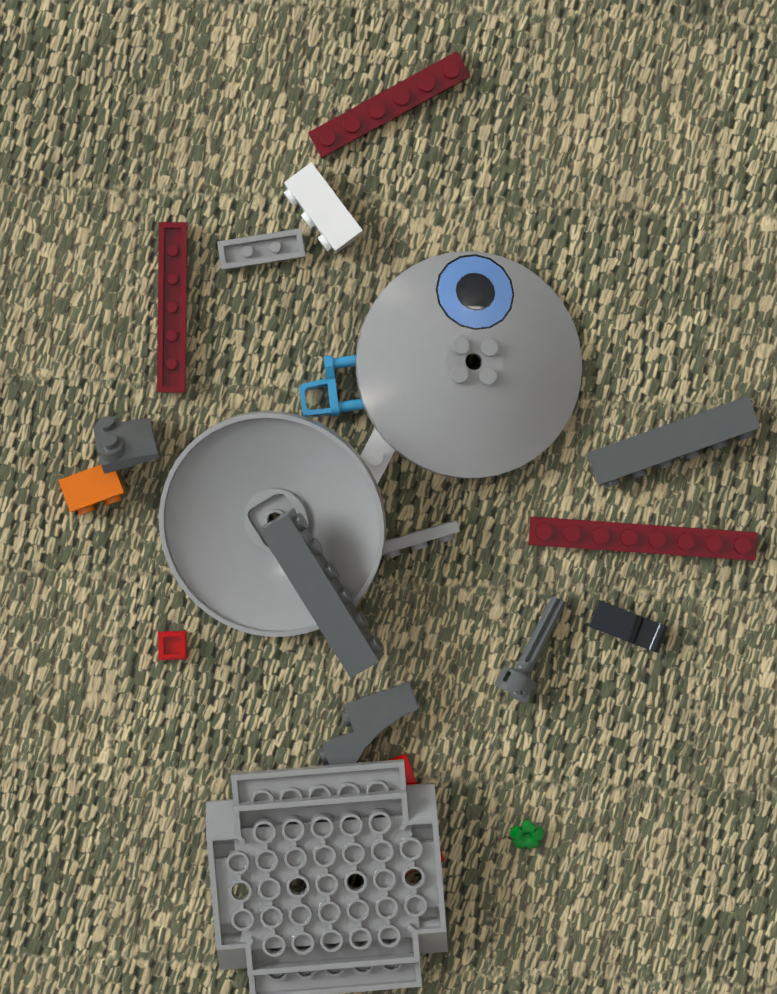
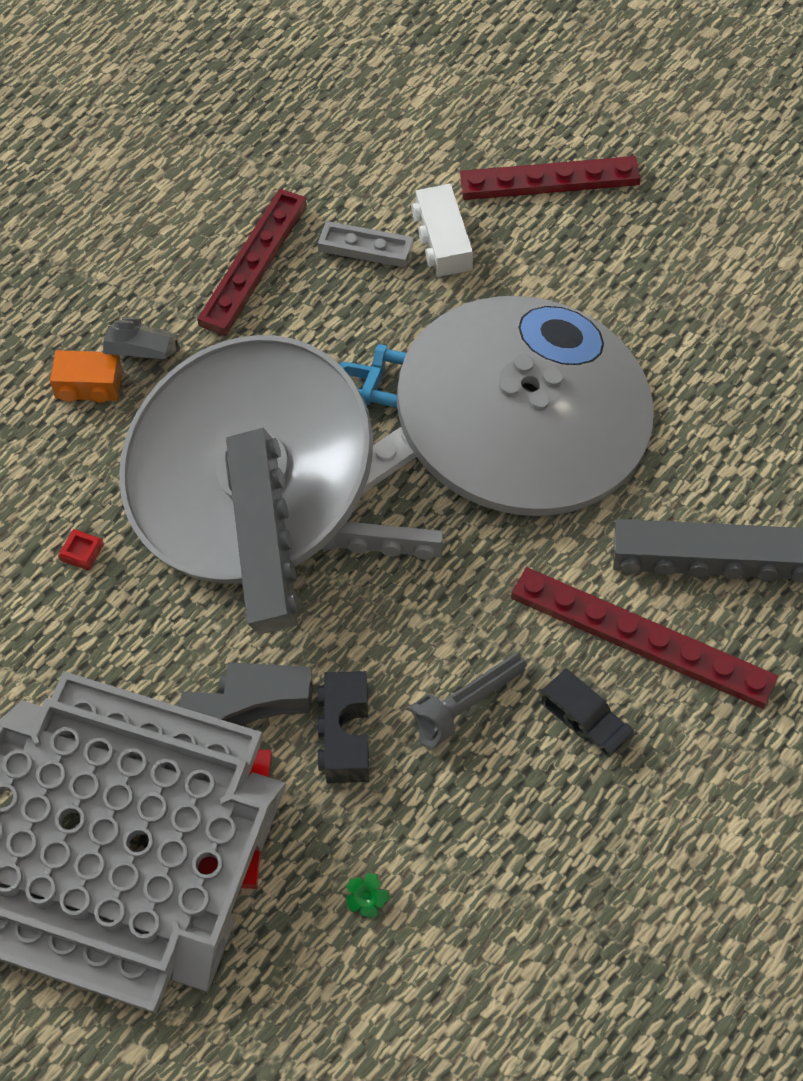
camera: 25 degrees right, 30 degrees down
none -> black arch [318,671,369,783]

